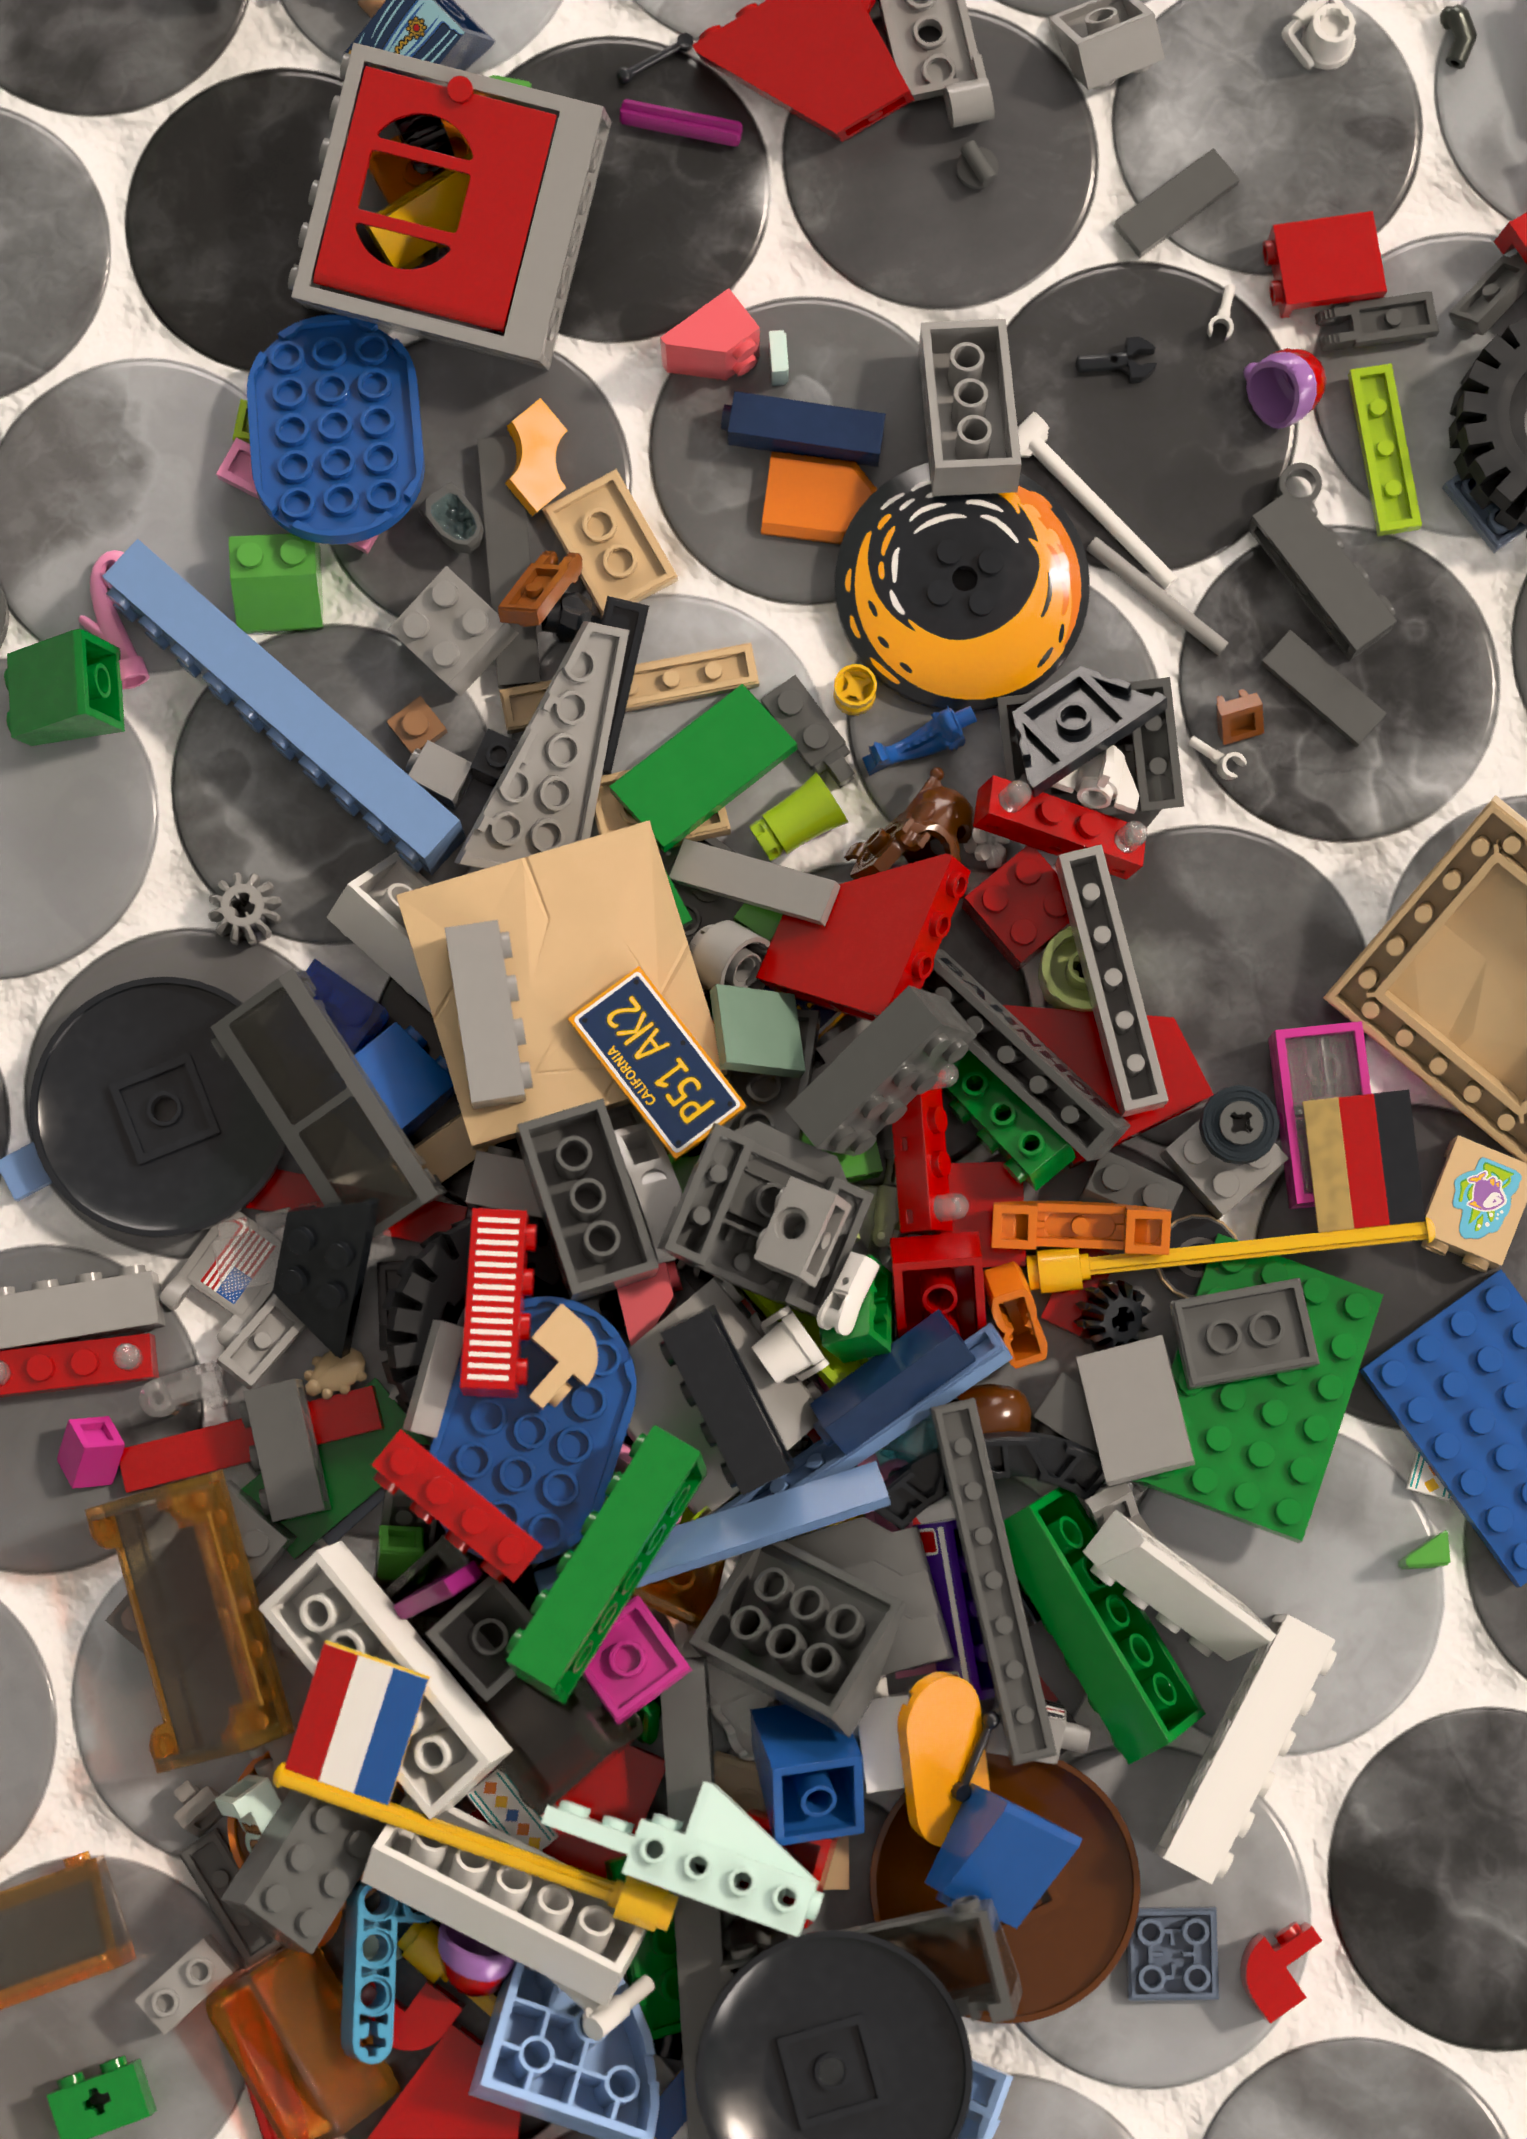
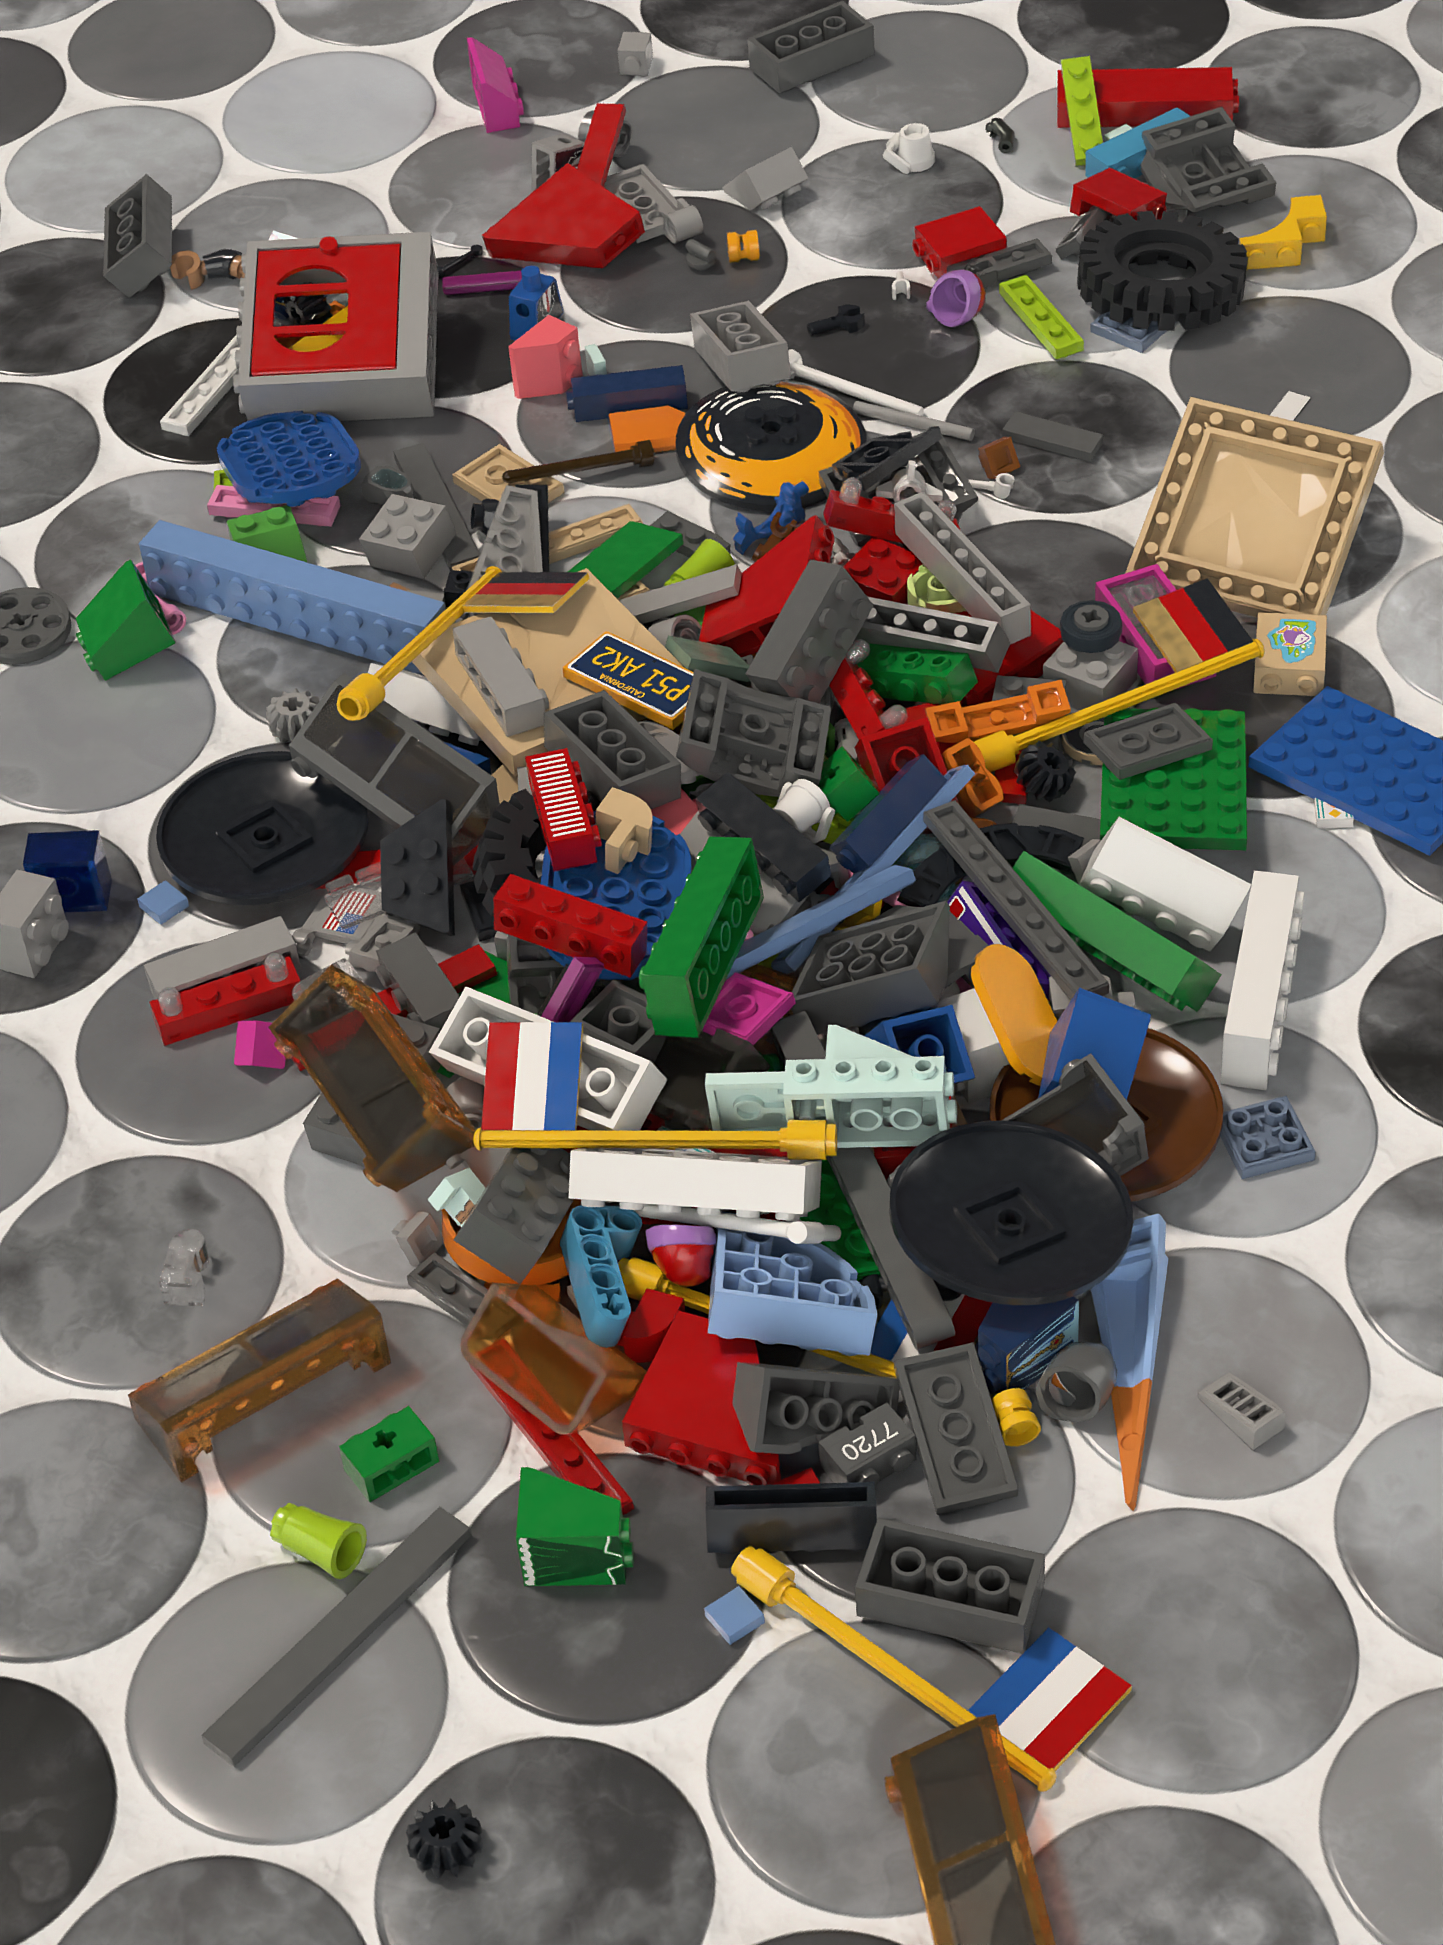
camera: 10 degrees left, 35 degrees down
light grey brick [134,1934,240,2035] -> none
tan piece [304,1347,367,1399] -> none
light grey piece [403,1319,464,1438] -> none
dark orange hinge [498,551,583,627] -> none
light orange tile [505,398,568,516] -> none
light grey brick [754,1176,852,1288] -> none
white bar [817,1251,880,1336] -> none
yellow wheel [833,664,877,716] -> none
black hinge [951,1711,1000,1802] -> none
light grey tile [1076,1335,1195,1487] -> none
dark grey tile [1114,148,1240,258] -> none
red brick [1240,1921,1323,2024] -> none
dark grey hinge [1247,463,1397,661] -> none
bright green slope [1398,1530,1451,1570] -> none
none -> white tile [160,320,281,437]
none -> flag [337,566,589,721]
none -> dark brown piece [502,440,654,484]
none -> blue torso [509,265,564,340]
none -> light orange wheel [727,230,760,263]

